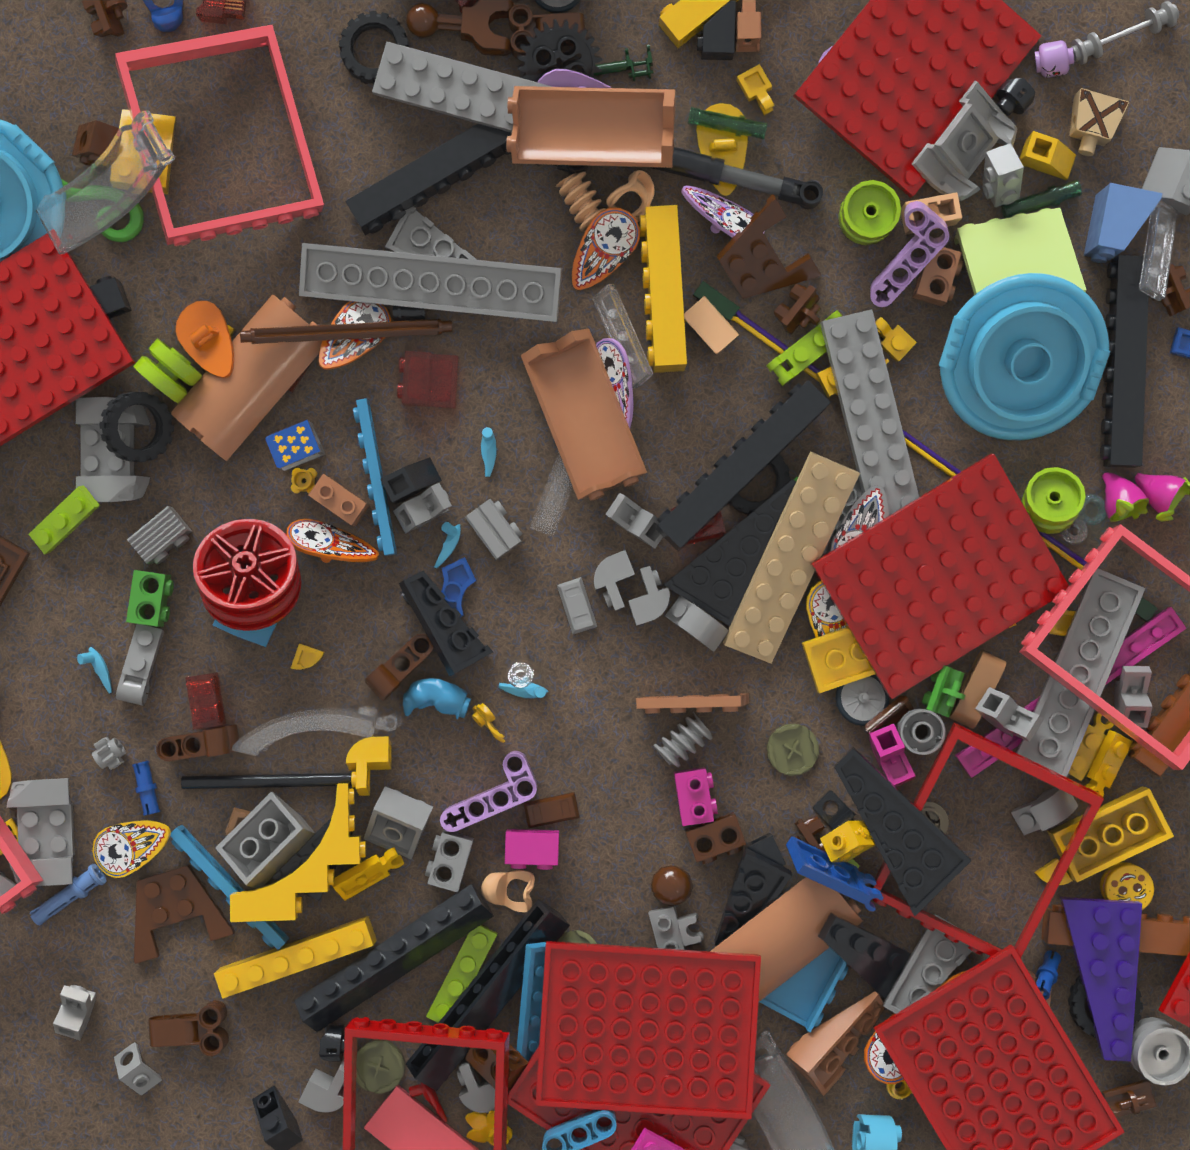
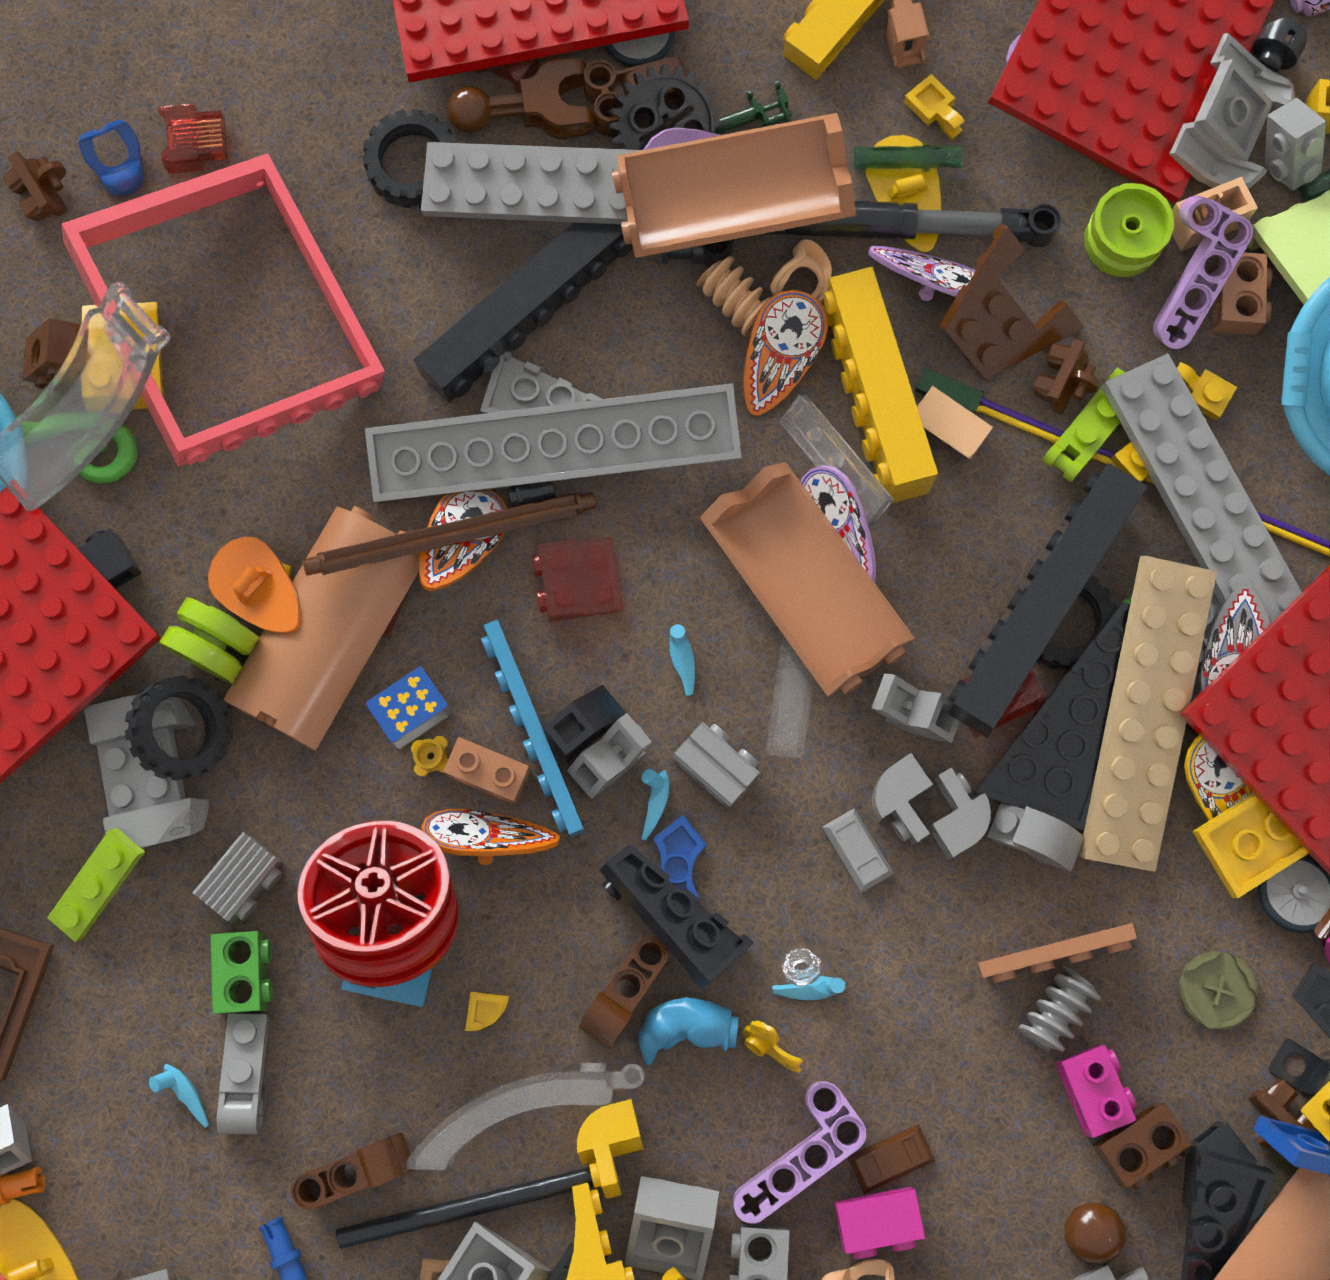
camera: 10 degrees left, 10 degrees down
light grey gear [92,737,126,770] -> none
clear red brick [185,672,226,730] -> none
black slope [697,1,736,60] -> none

